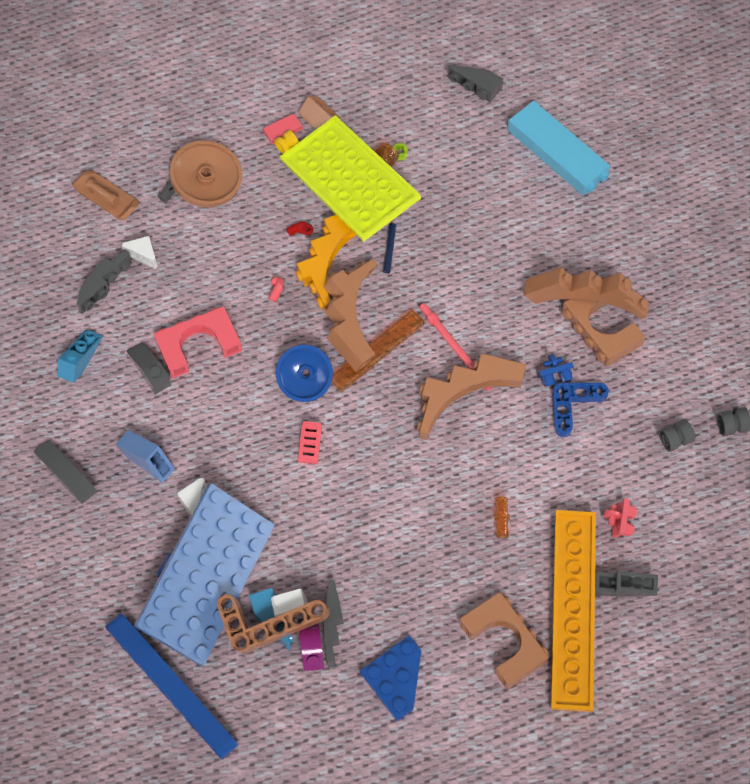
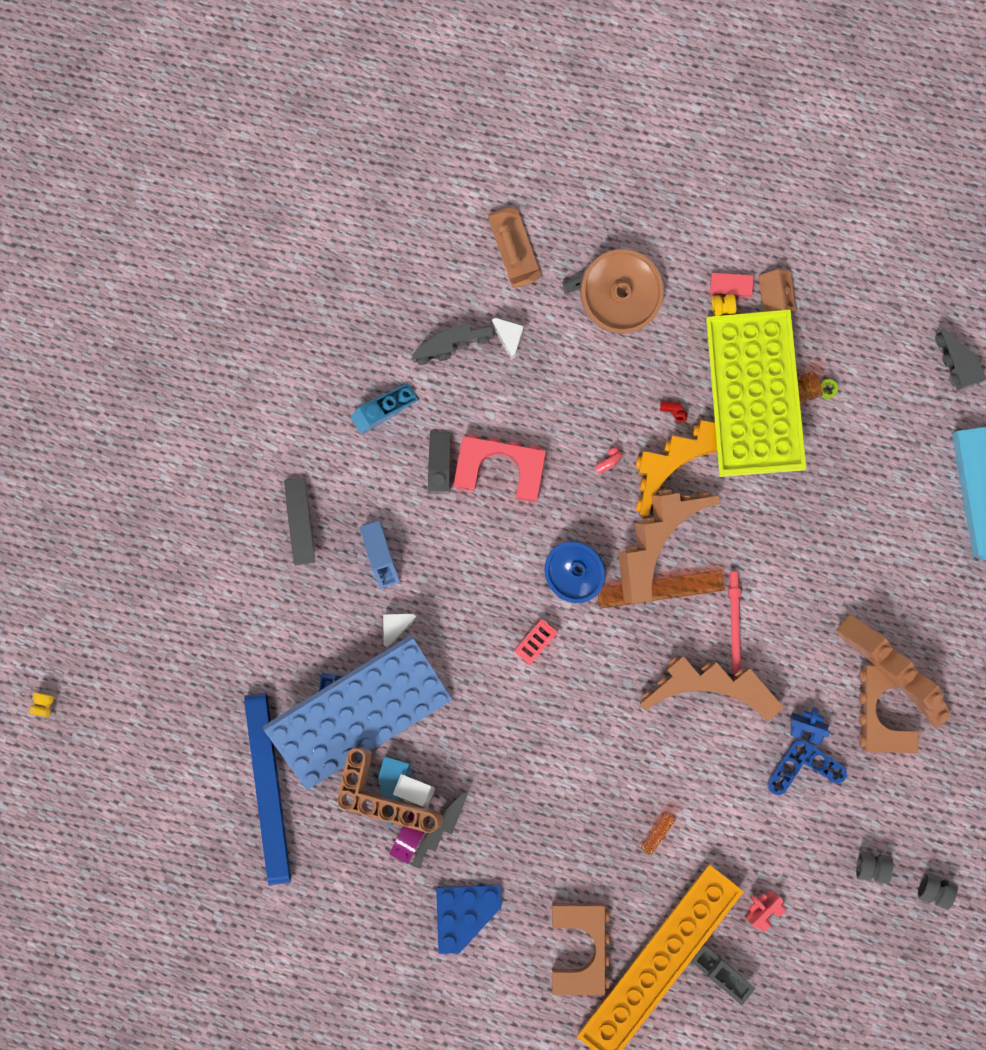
camera: 35 degrees right, 20 degrees up
dark blue bar [383,223,396,274] -> none

